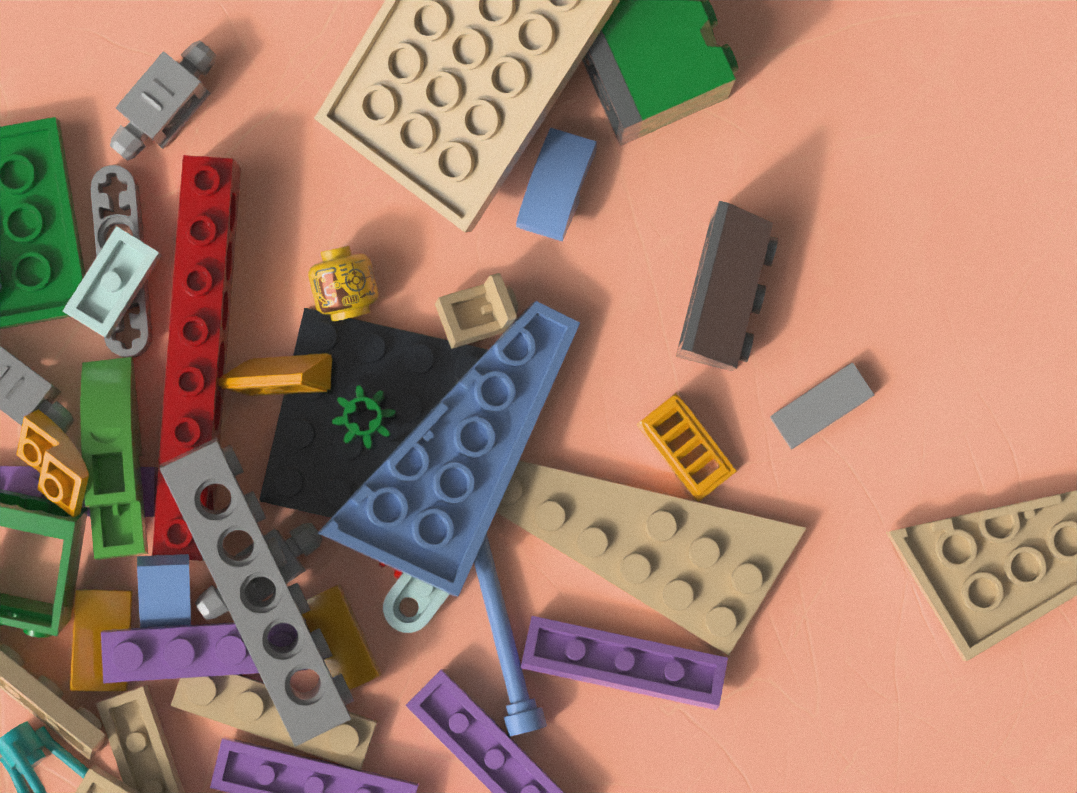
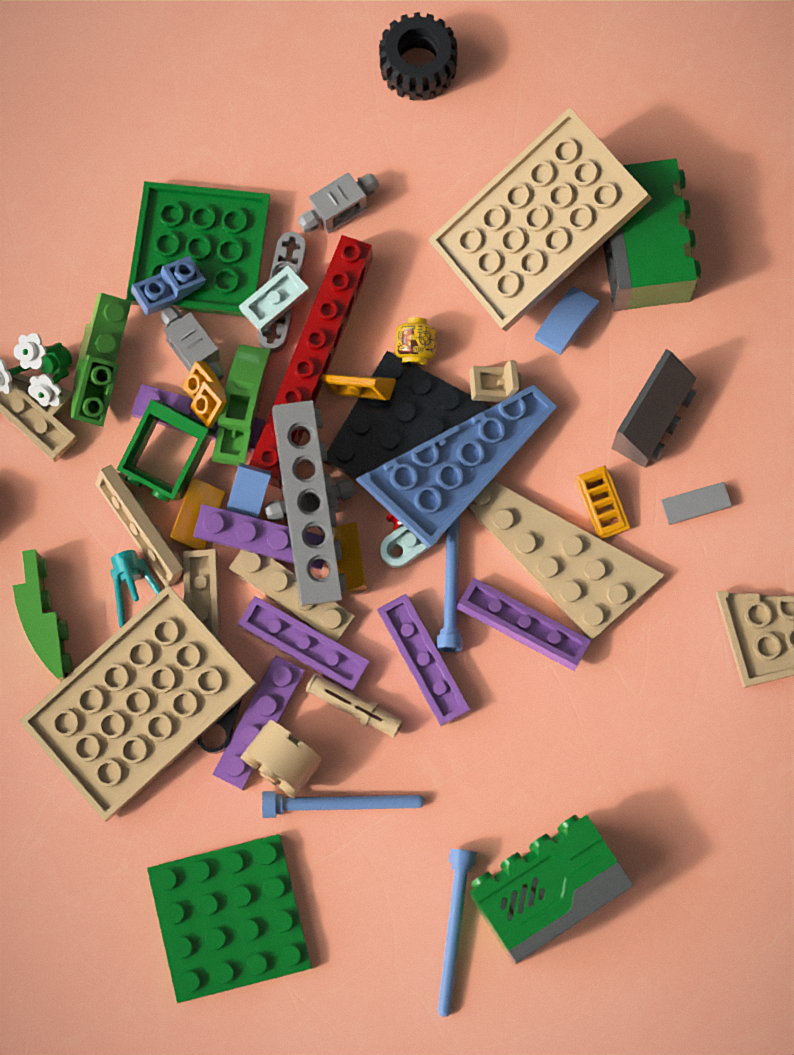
camera: 20 degrees right, 10 degrees down
green gear [332,385,396,449] -> none

